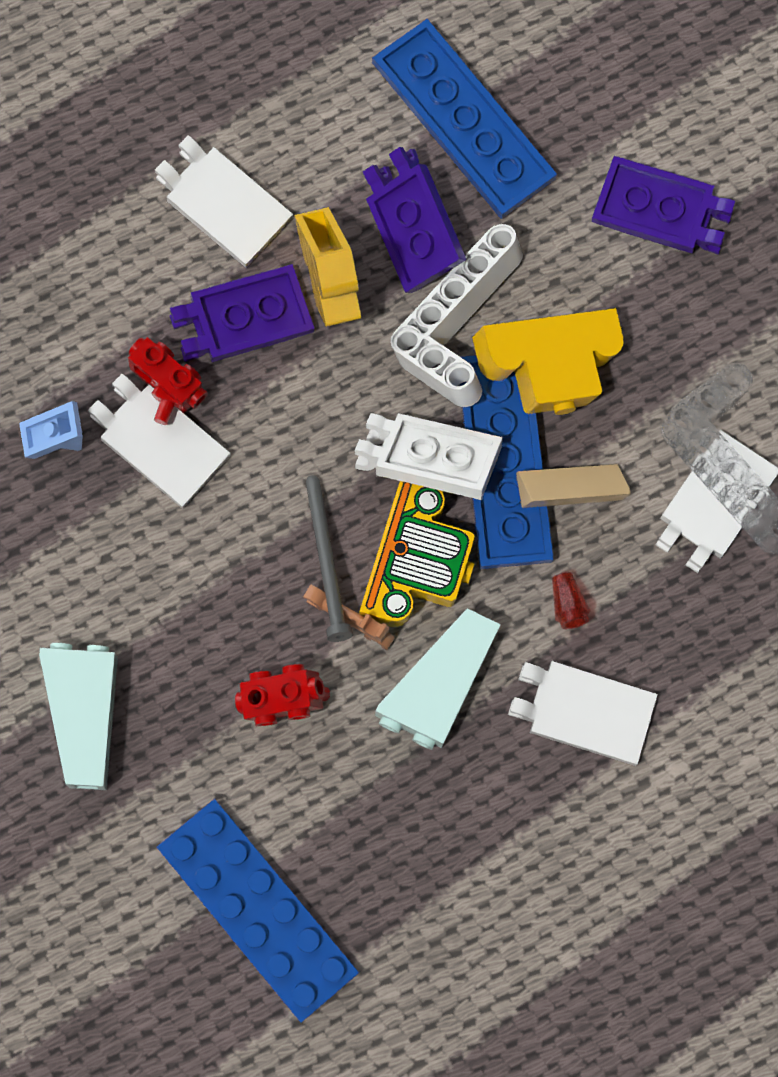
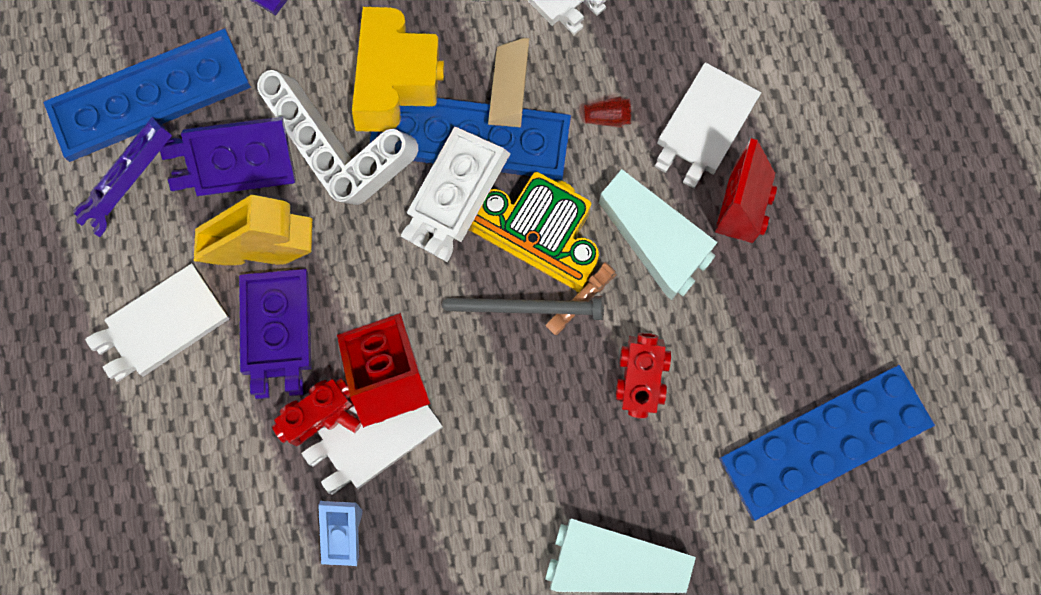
camera: 70 degrees left, 0 degrees up
none -> dark purple tile [73,117,172,238]
none -> red slope [337,313,430,428]
none -> red slope [715,138,777,243]

